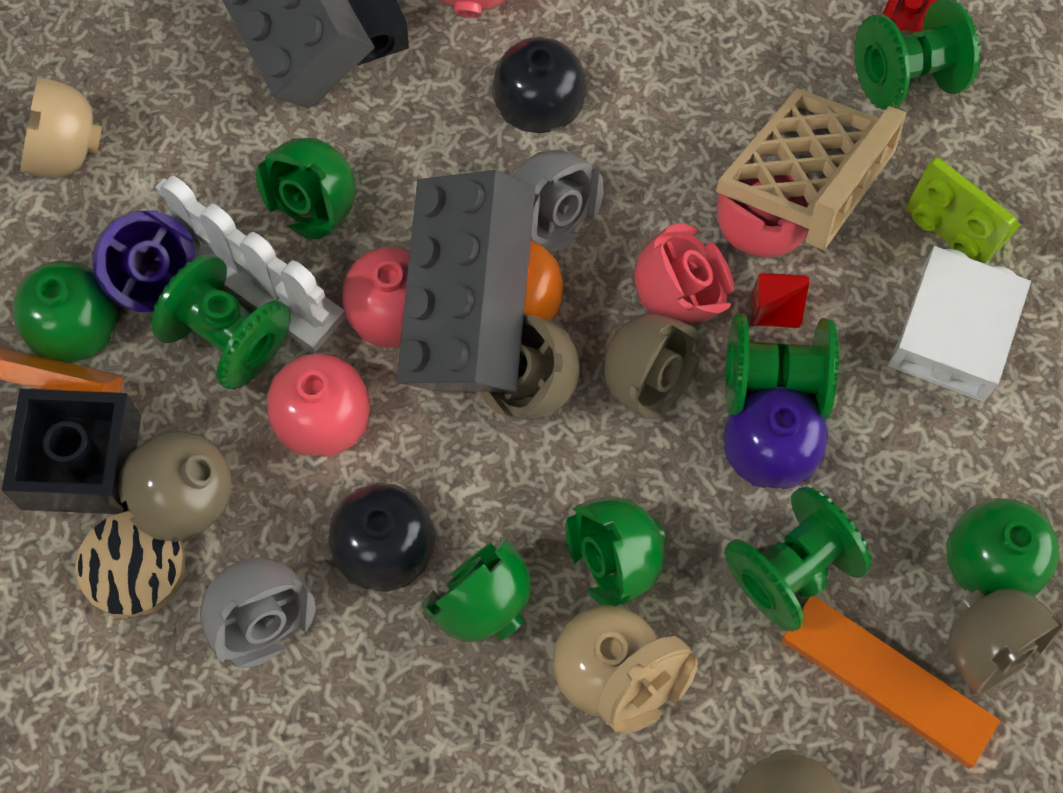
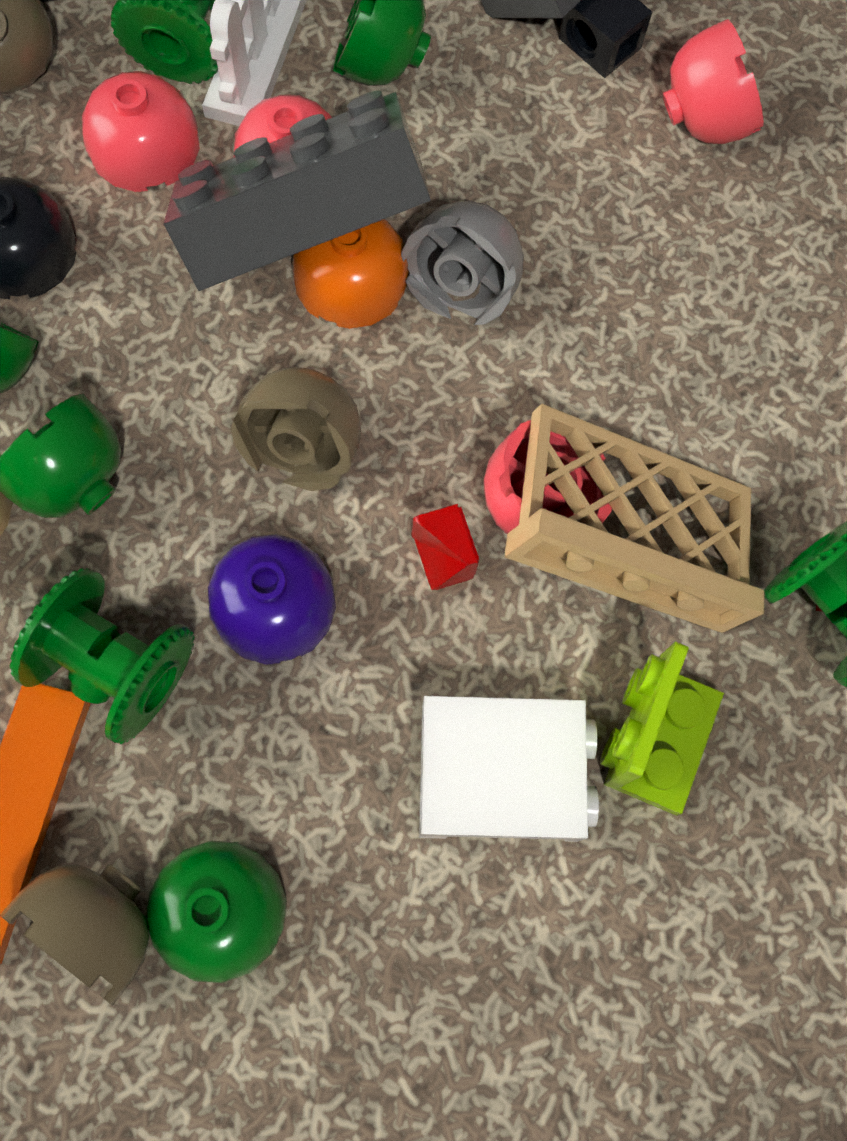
camera: 65 degrees right, 5 degrees up
dark tan cylinder [481,314,581,419] -> none
black cylinder [492,36,586,134] -> none
coral cylinder [634,223,734,327] -> none
green hose [725,314,839,420] -> none

